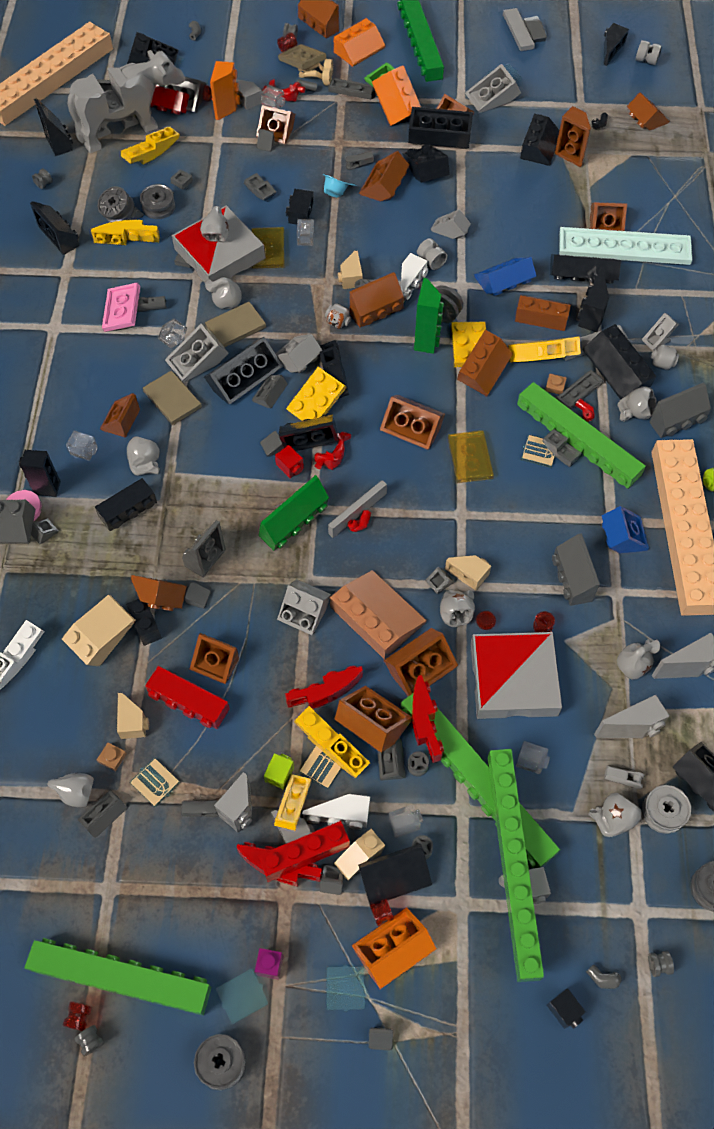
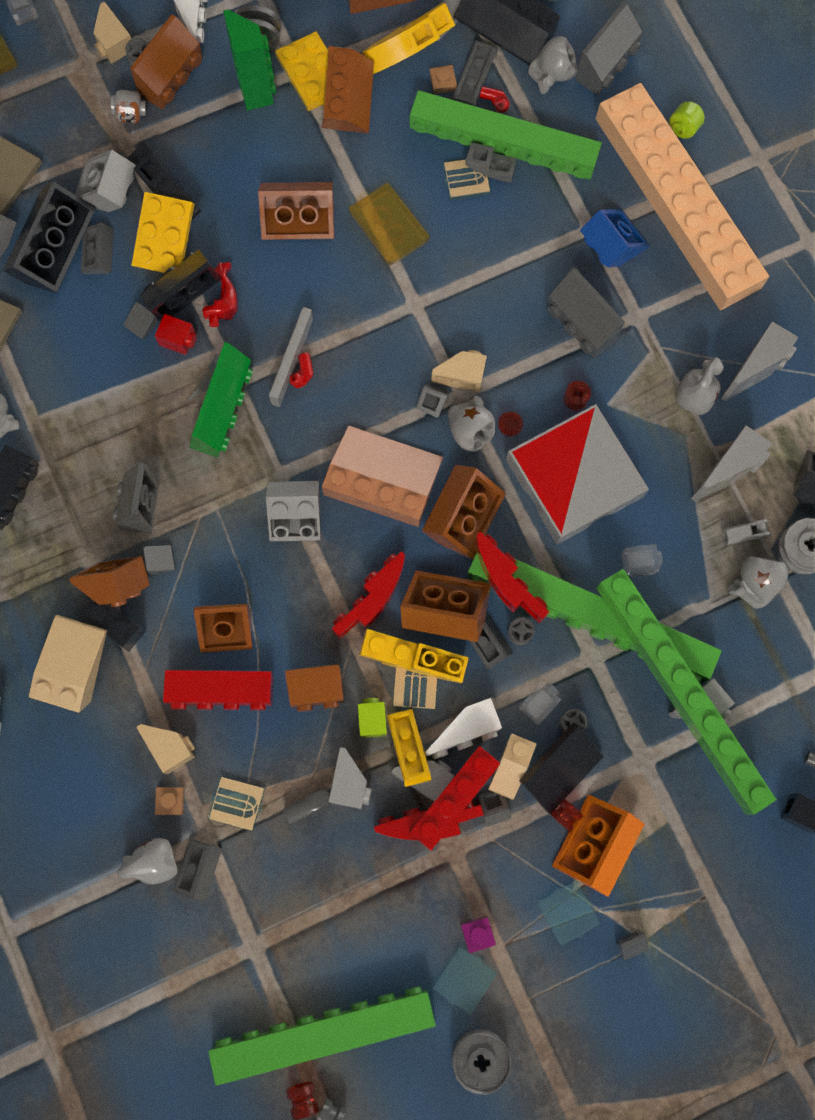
camera: 30 degrees left, 15 degrees up
none -> dark orange slope [285,665,344,712]

